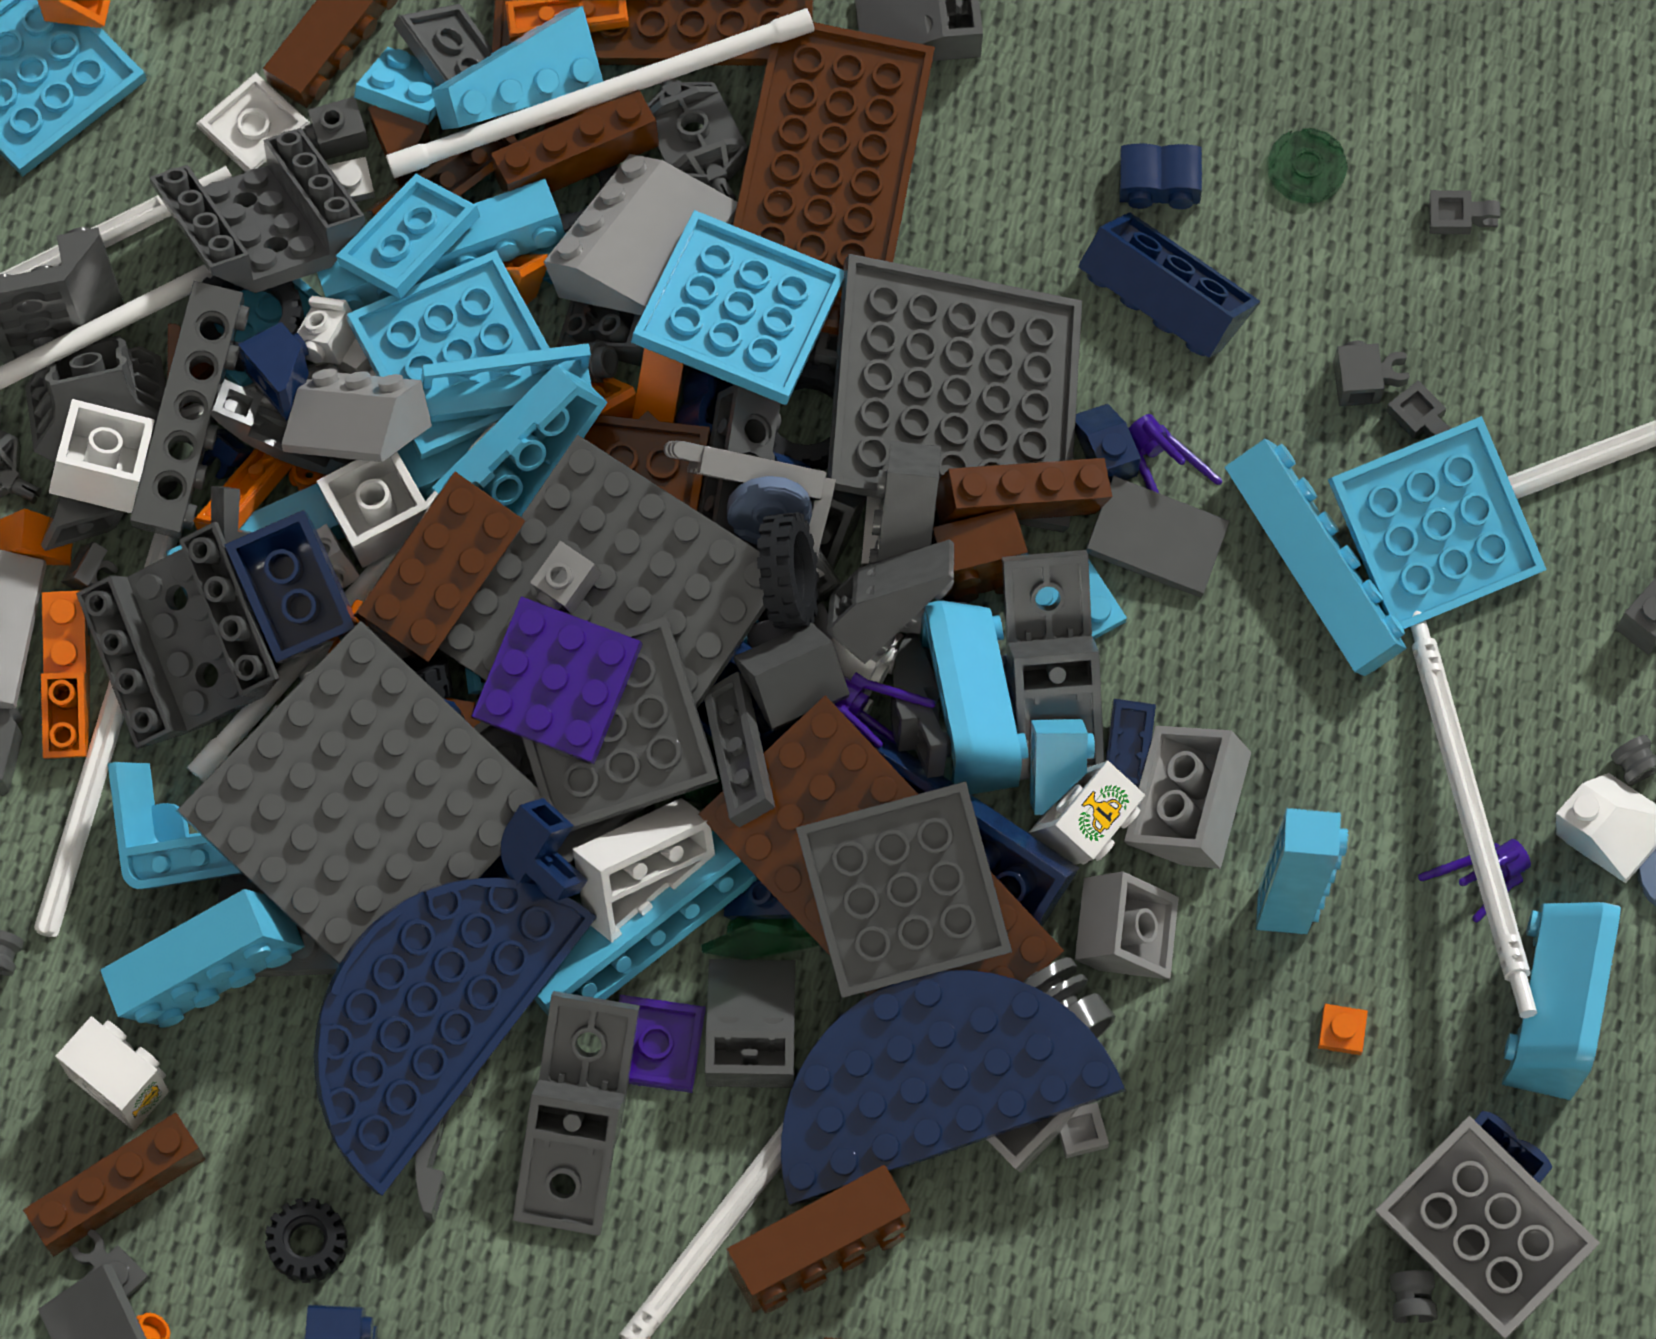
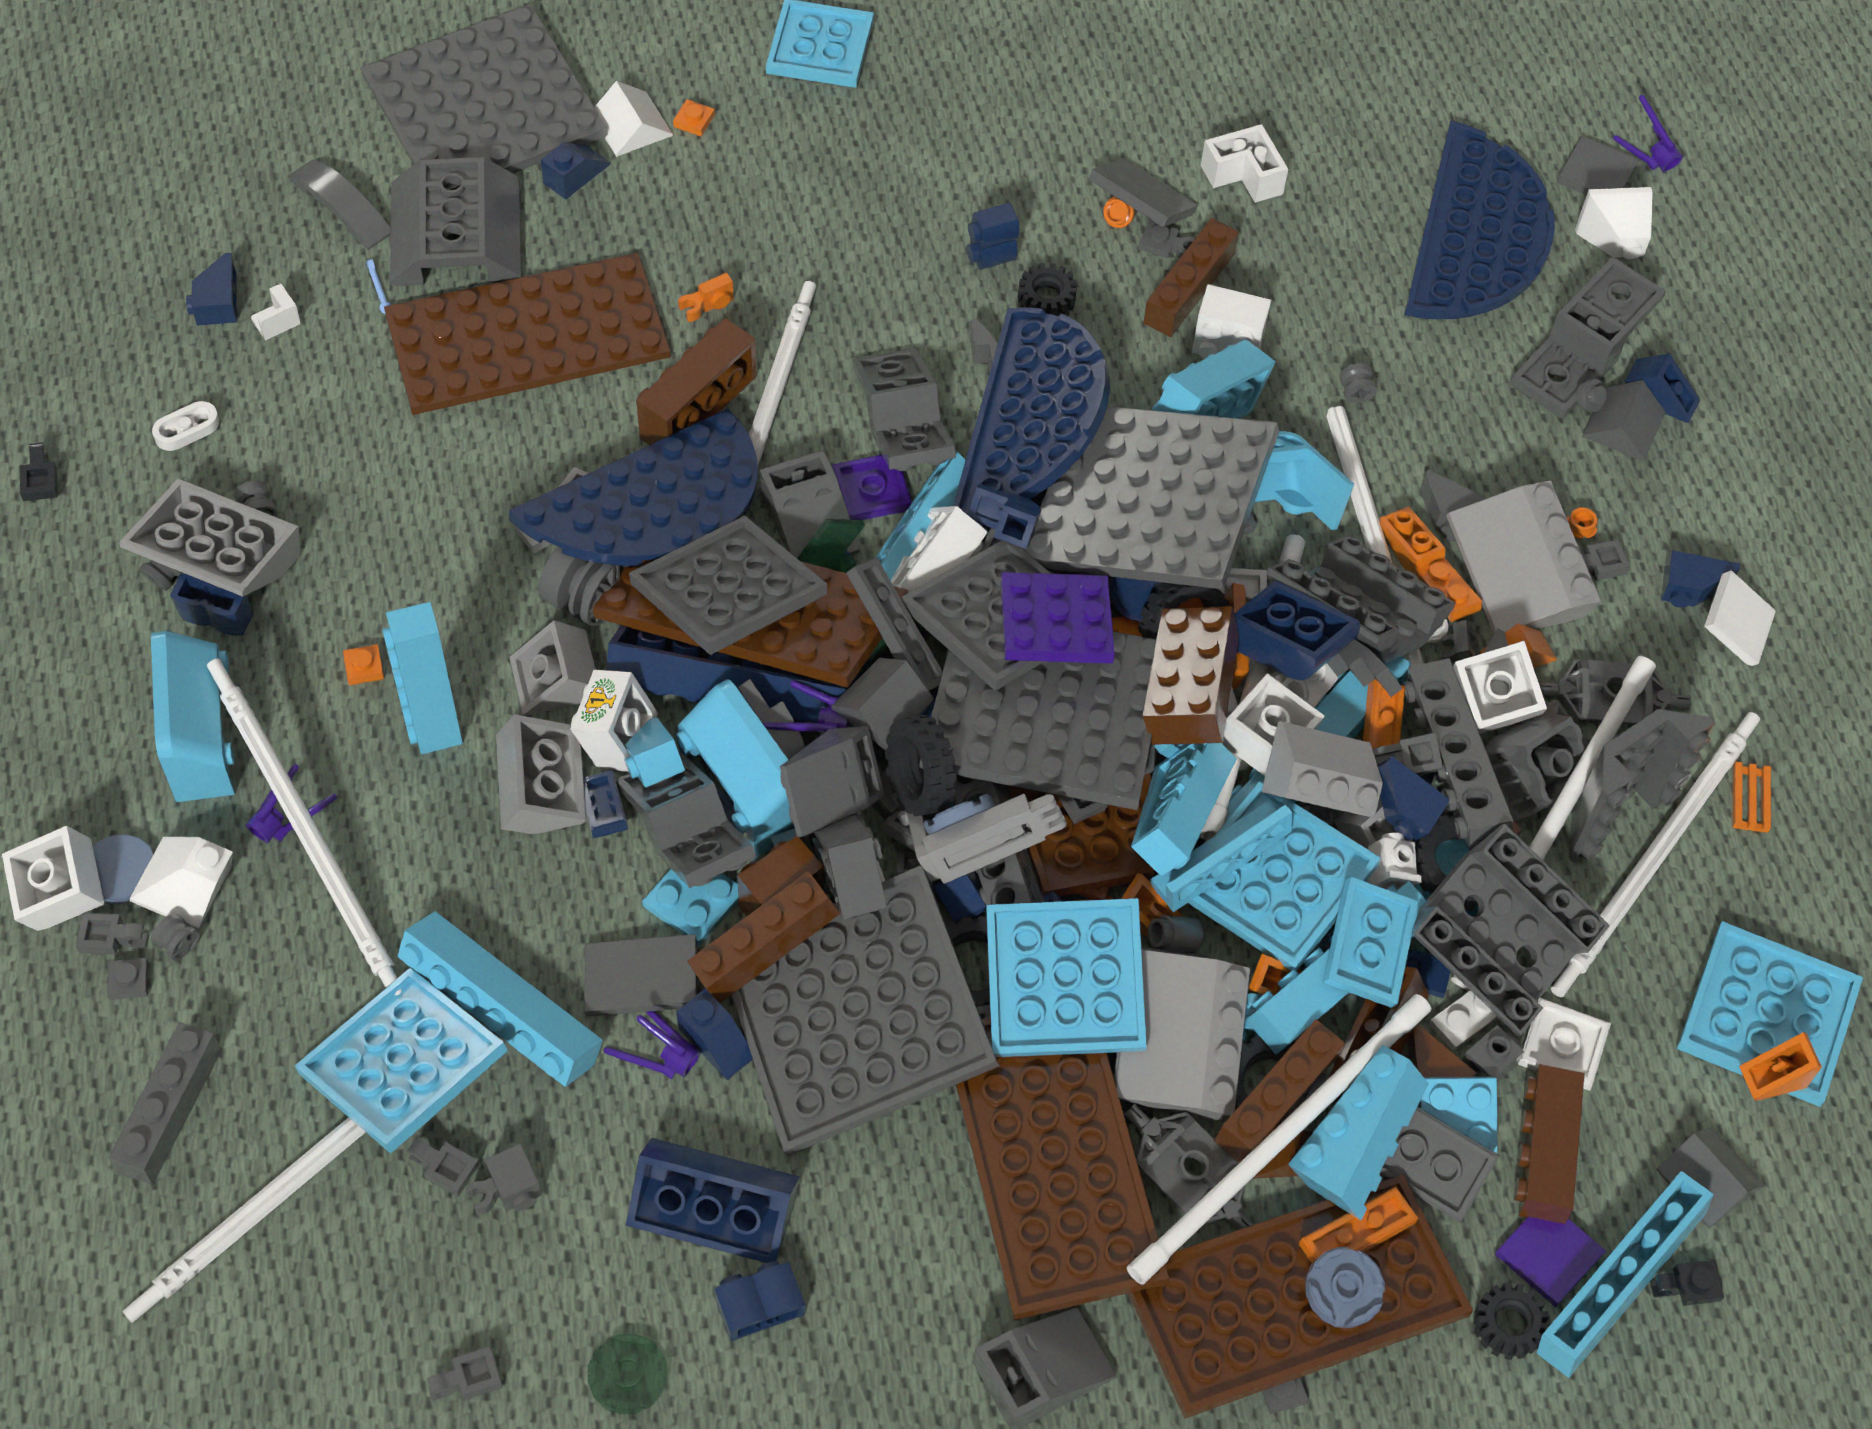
camera: 155 degrees right, 10 degrees down
light grey brick [530,541,602,615] -> none

